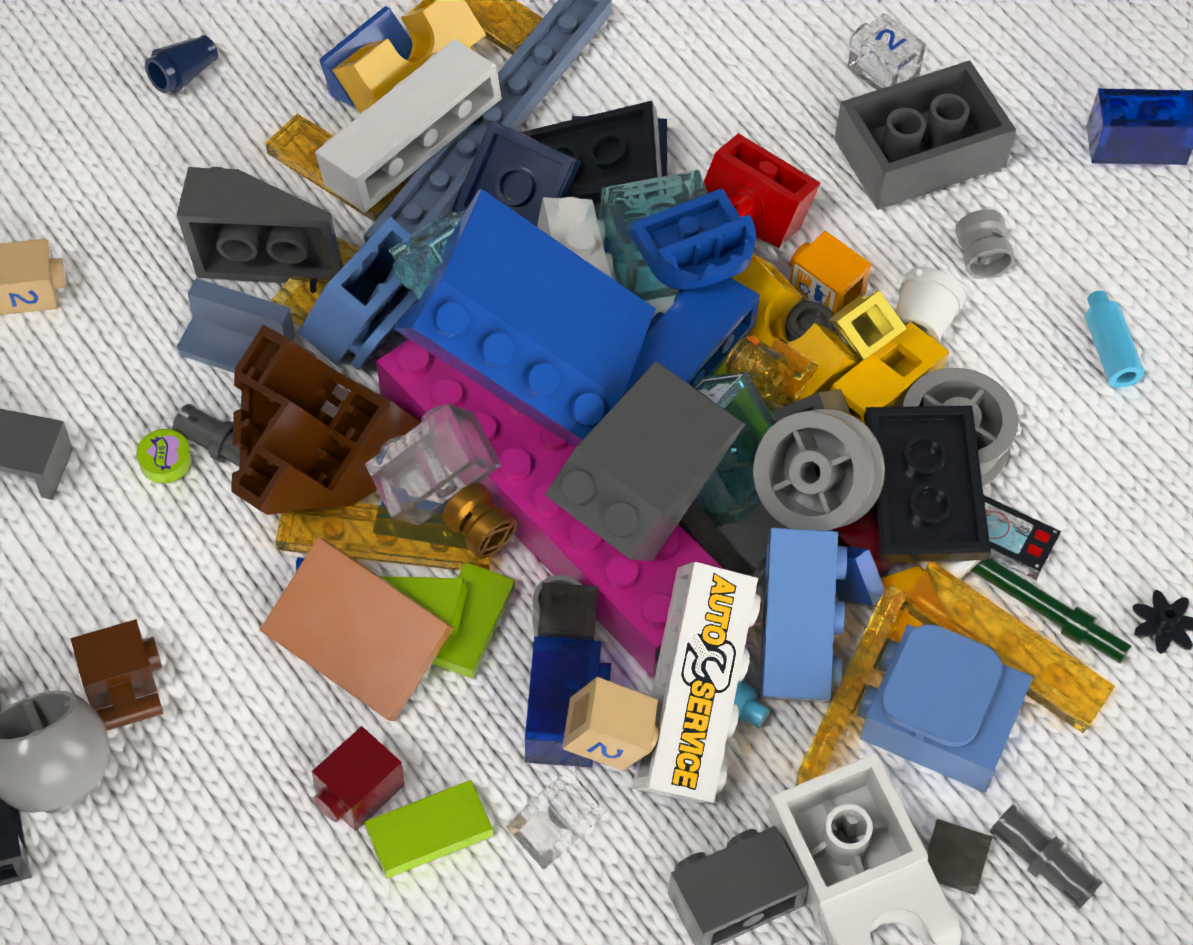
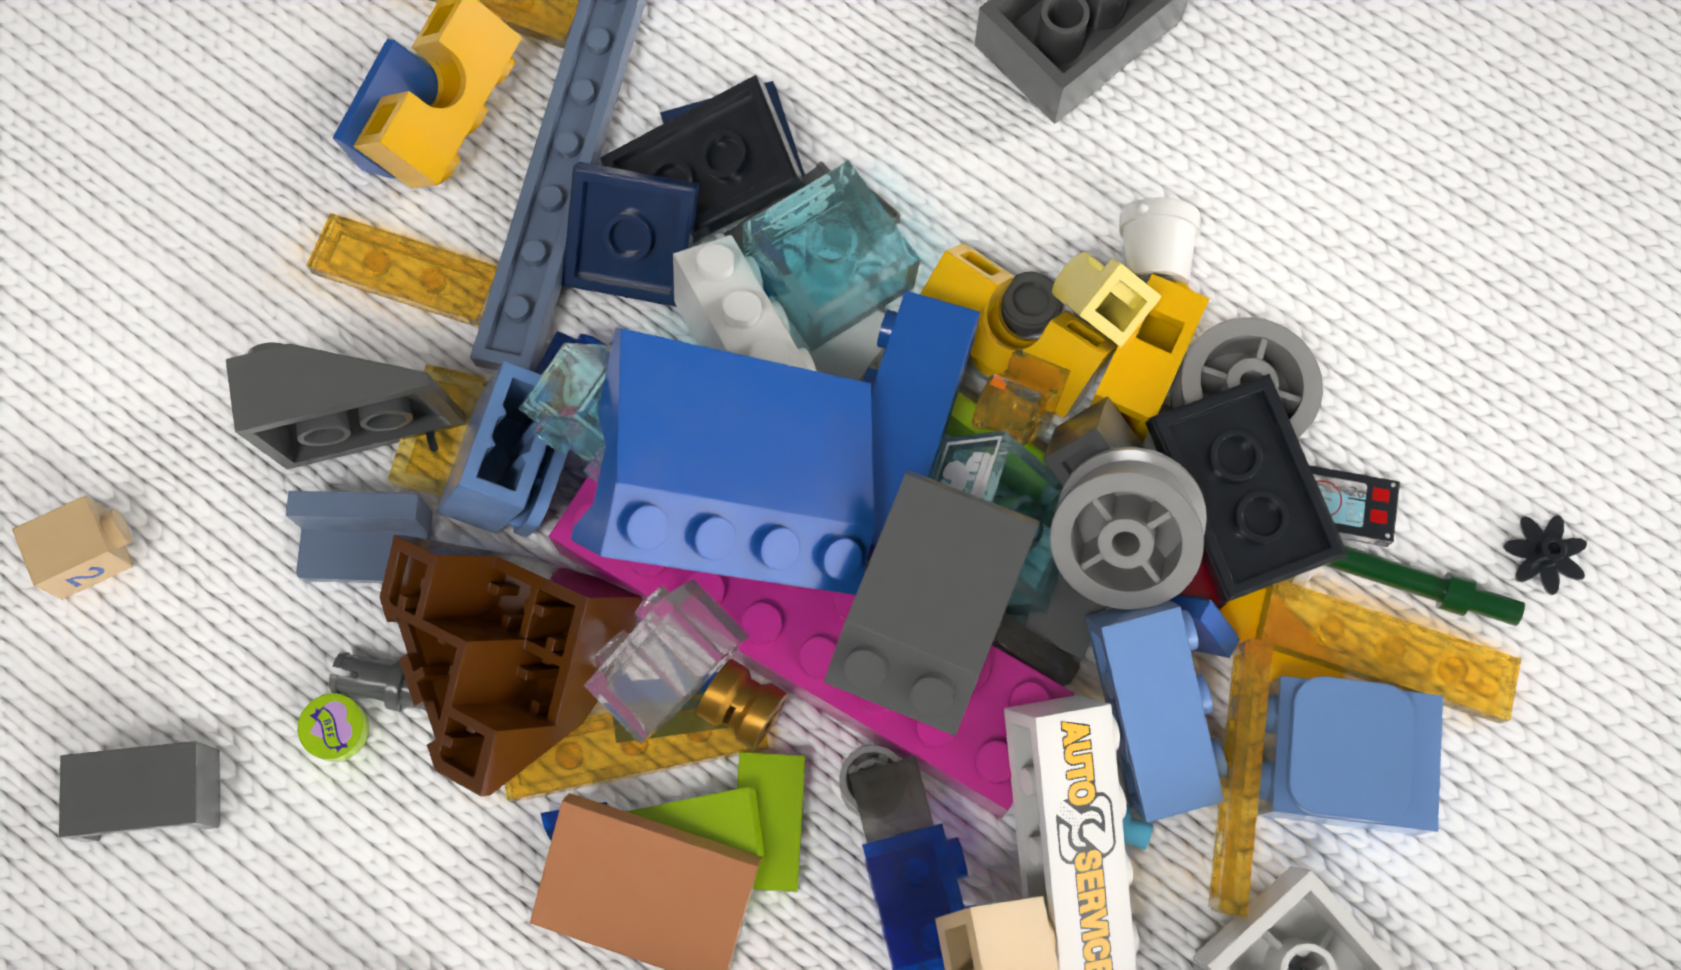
camera: 15 degrees left, 15 degrees up
dark blue cone [145,35,218,93] -> none
white brick [315,39,502,213] -> none
blue slope [629,188,756,290] -> none
red brick [697,133,821,248] -> none
light orange brick [789,230,872,314] -> none
clear smoke tile [927,819,992,895] -> none
light grey wheel [955,209,1015,279] -> none
dark grey pin [989,804,1103,910] -> none
medium azure cylinder [1085,290,1145,388] -> none

